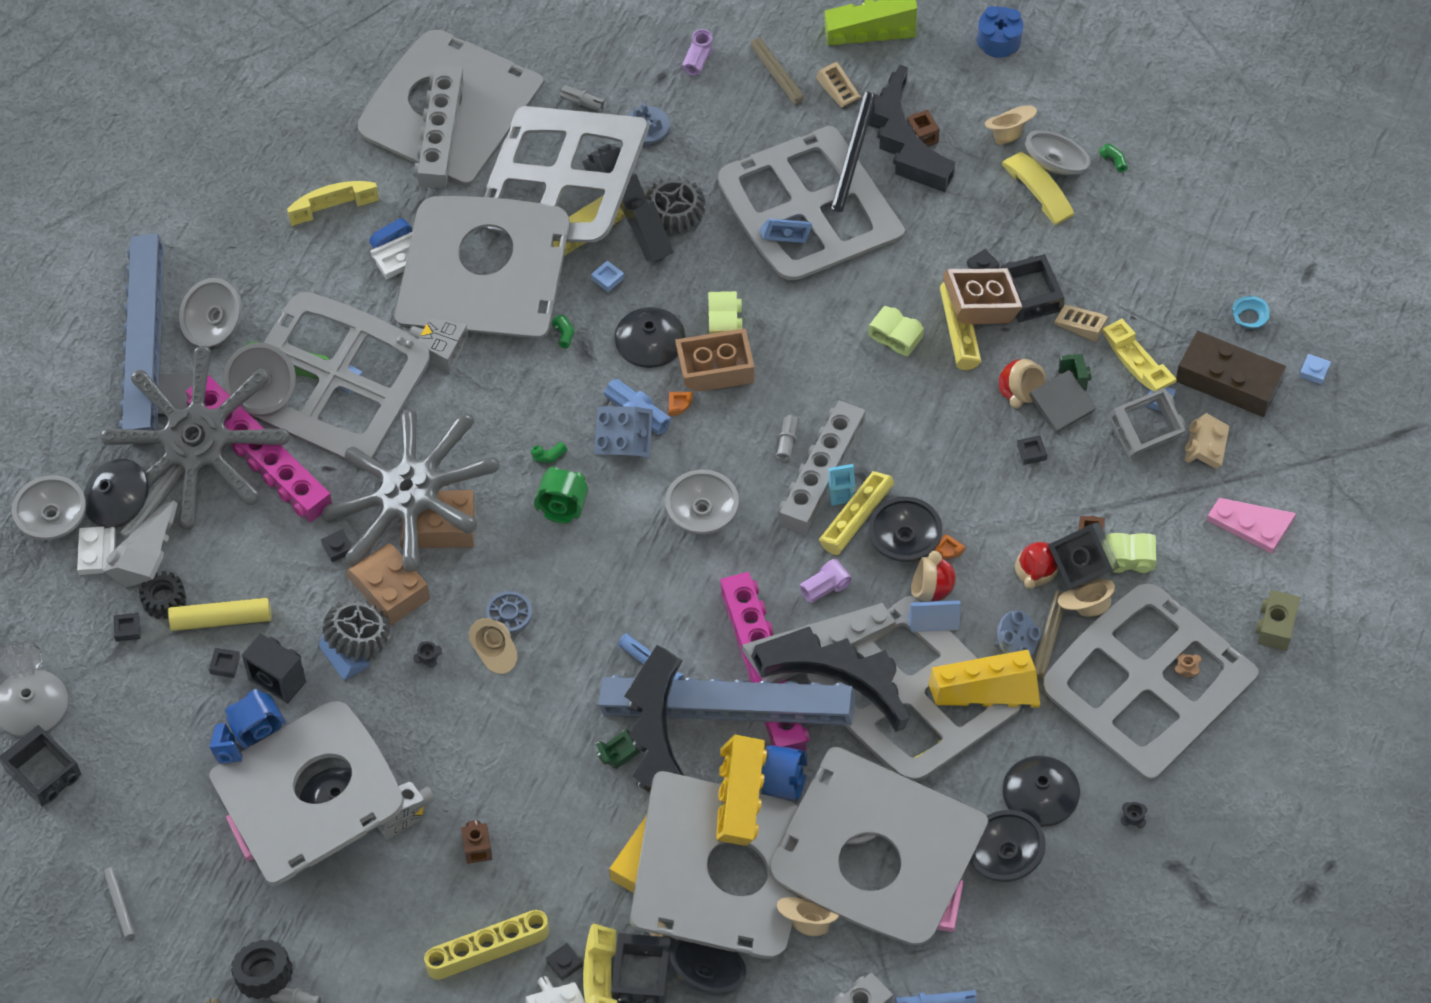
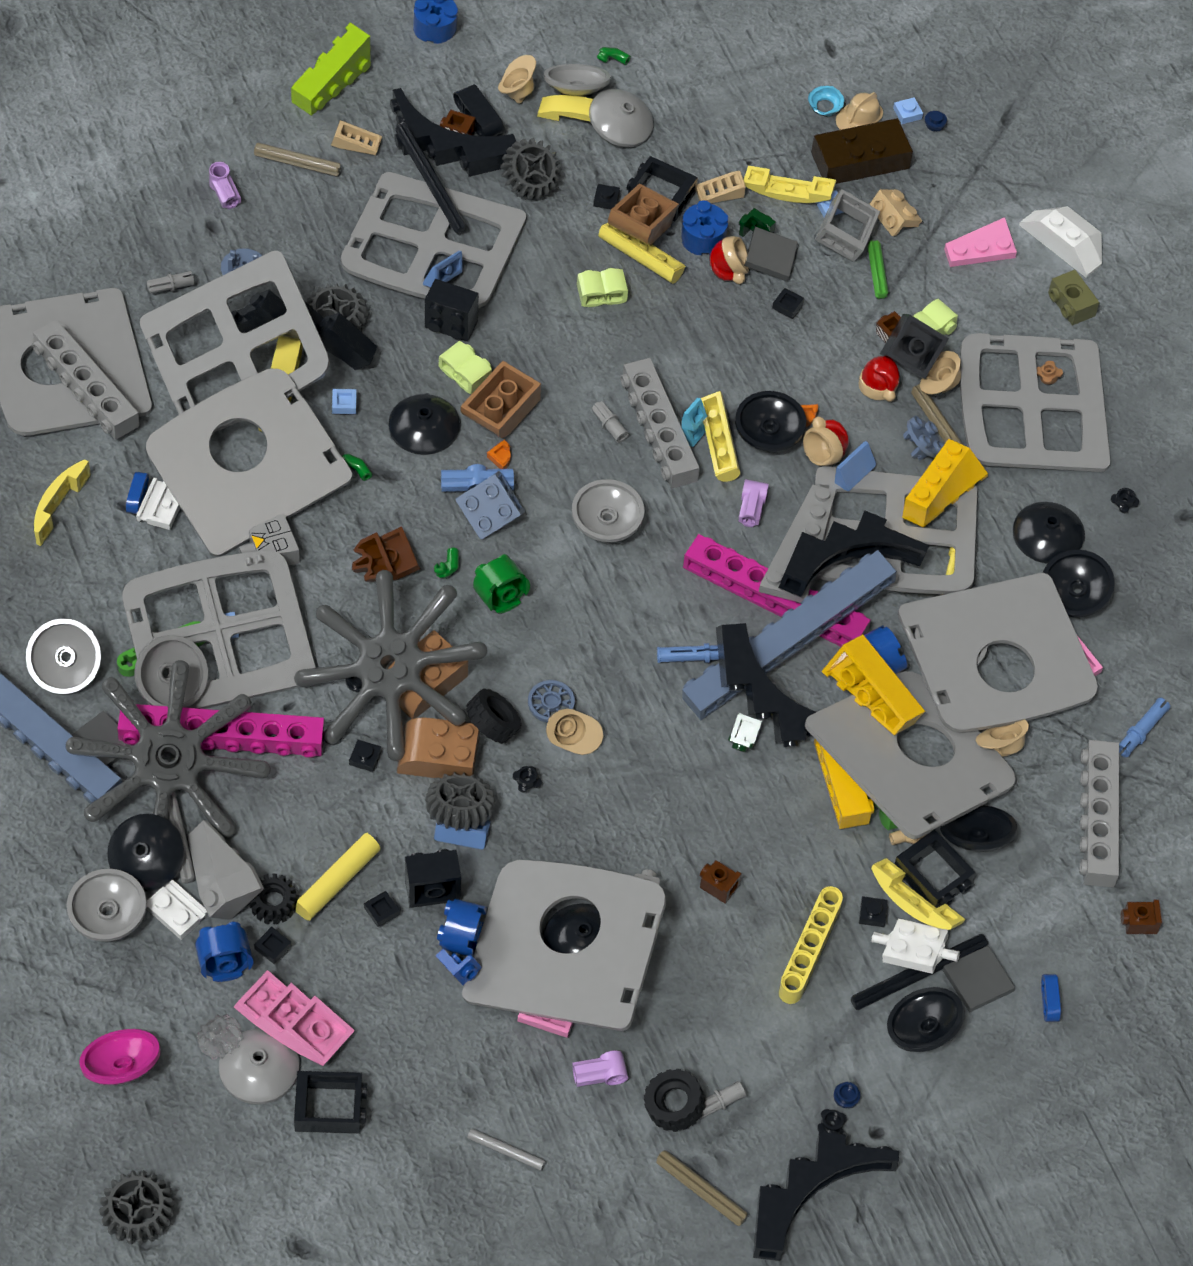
camera: 50 degrees left, 0 degrees up
none -> blue brick [195,922,253,982]
none -> bright pink slope [234,970,355,1066]
none -> reddish brown plate [352,526,421,582]
none -> black brick [425,279,479,342]
none -> black beam [453,84,504,136]
none -> black tyre [466,688,522,744]
none -> dark grey gear [500,138,561,200]
none -> lavender piece [572,1051,628,1087]
none -> light grey dish [589,89,653,147]
none -> blue brick [681,200,728,256]
none -> tan piece [836,92,883,130]
none -> bright green axle [868,240,888,299]
none -> dark blue plate [925,111,947,132]
none -> white wedge [1019,206,1102,278]

